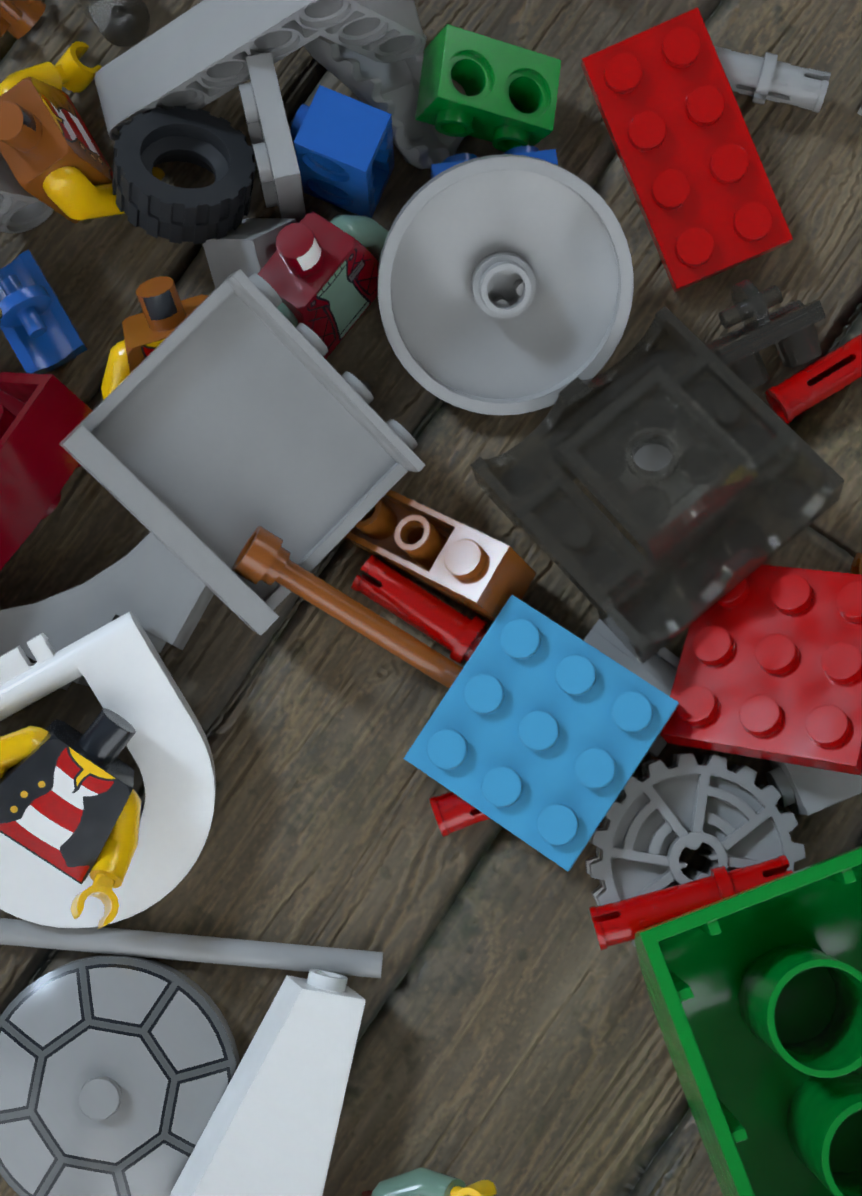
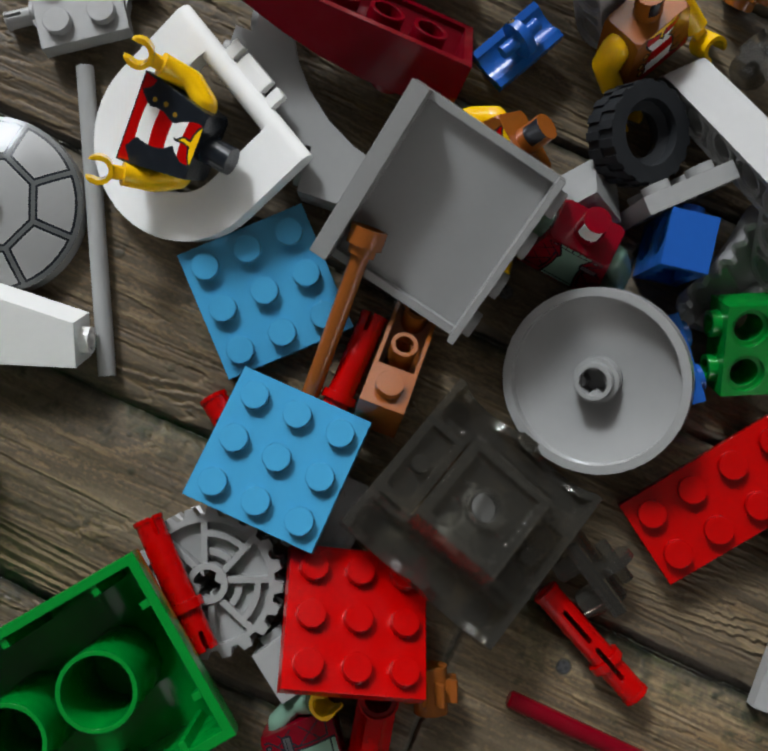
camera: 80 degrees right, 5 degrees up
none -> dark azure plate [177,203,354,380]

